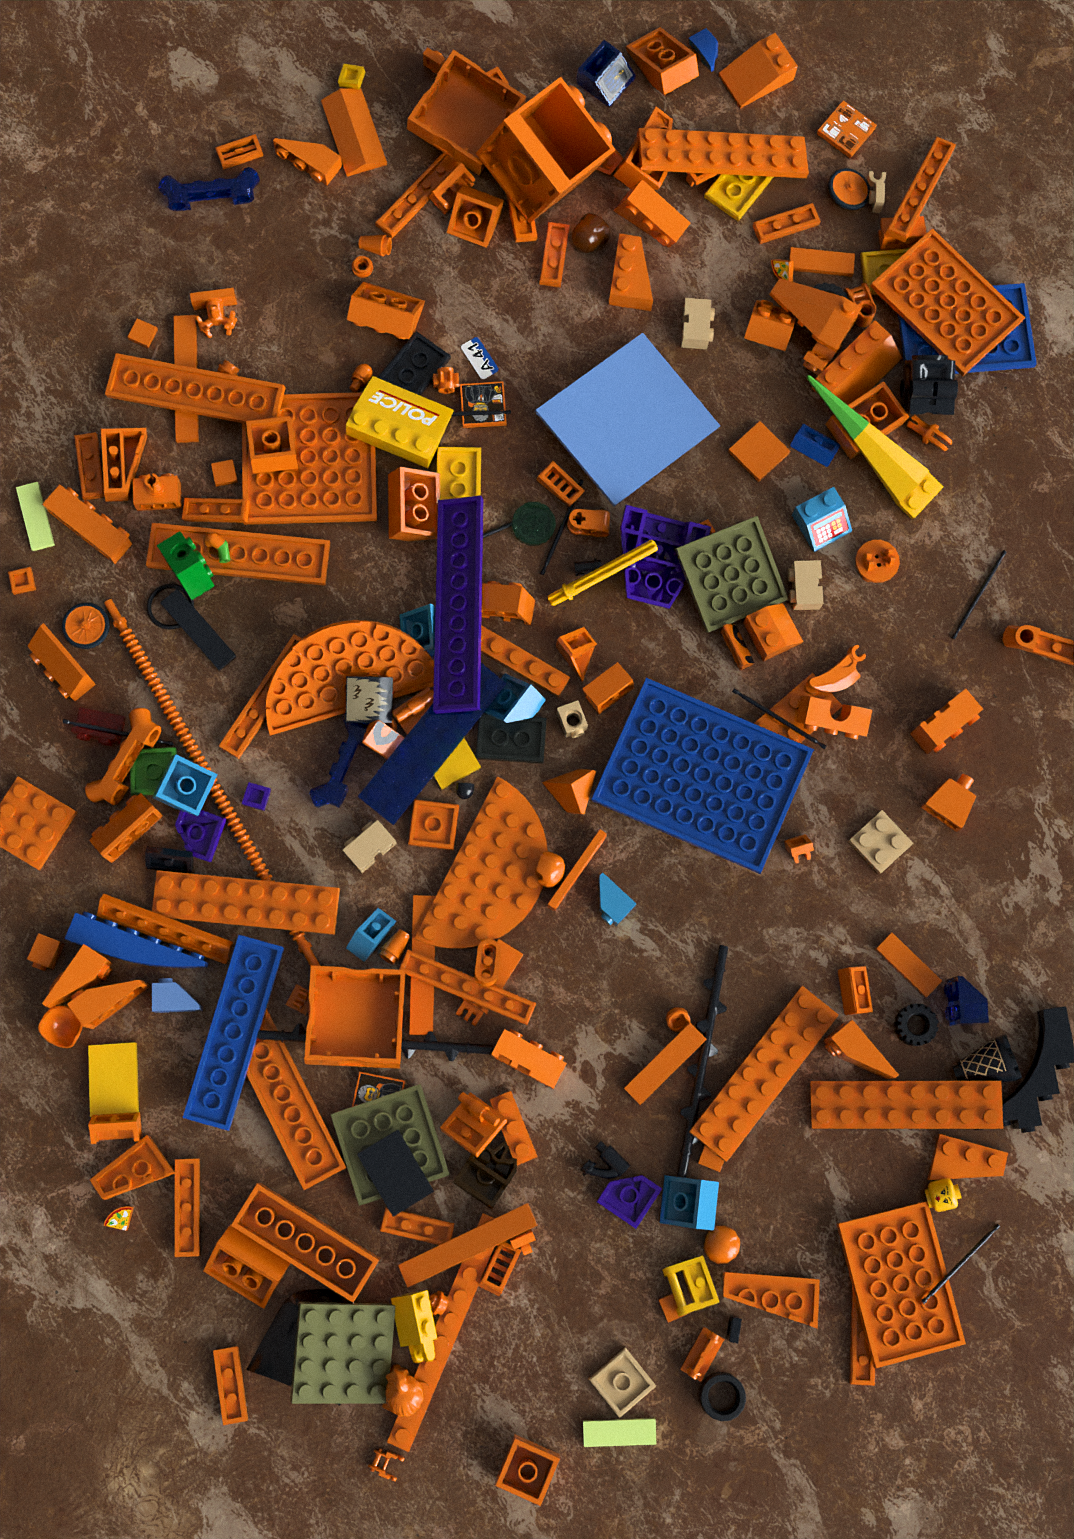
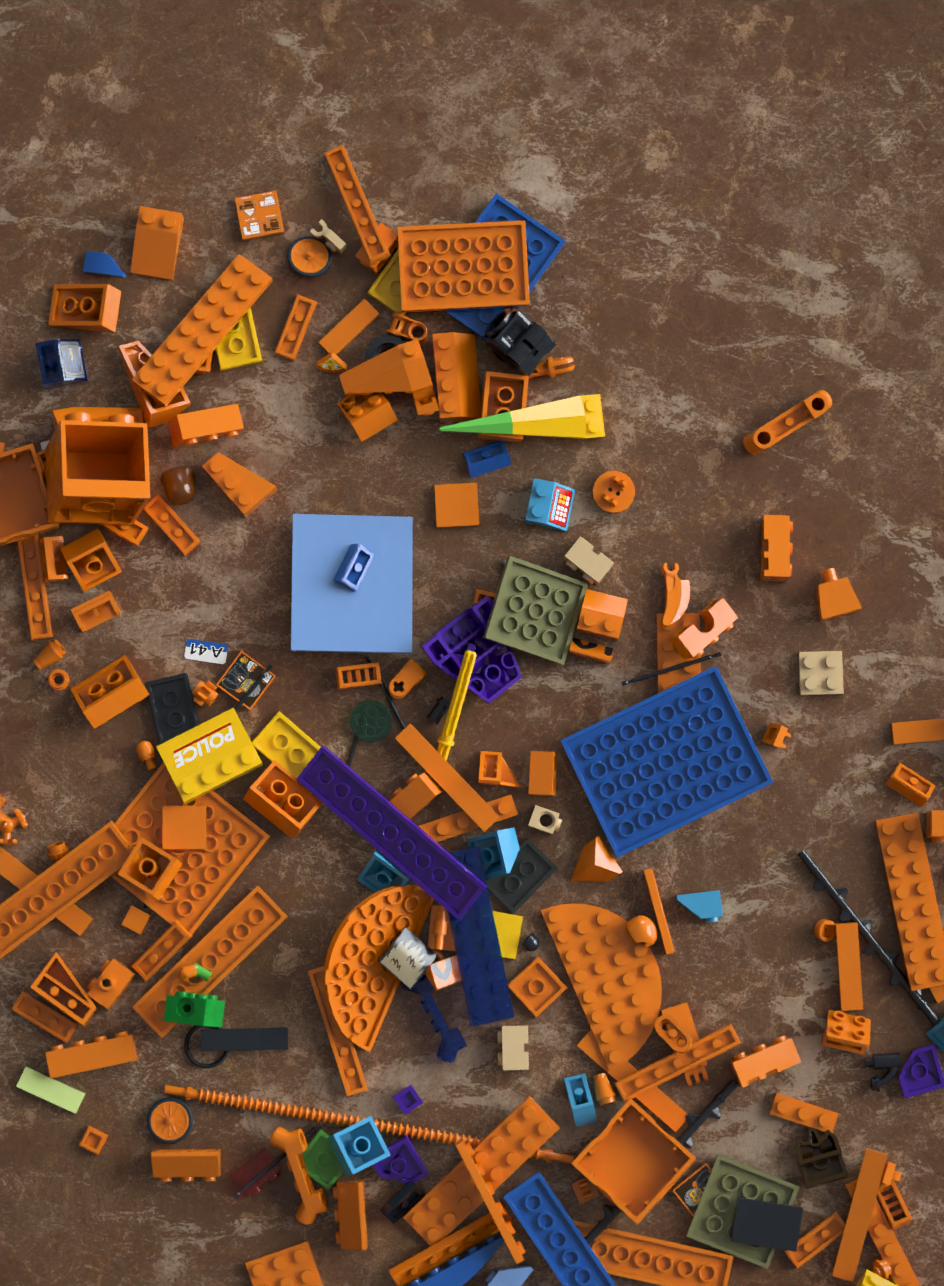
camera: 45 degrees left, 5 degrees up
orange plate [440,1092,507,1157] -> none
tan brick [681,298,715,349] -> none
black piece [951,550,1007,640] -> none
none -> orange hinge [70,591,122,632]
none -> orange tile [162,806,206,849]
none -> blue slope [333,544,375,592]
none -> orange tile [395,723,500,832]
none -> orange plate [455,1140,526,1264]
none -> orange bracket [821,1010,871,1055]

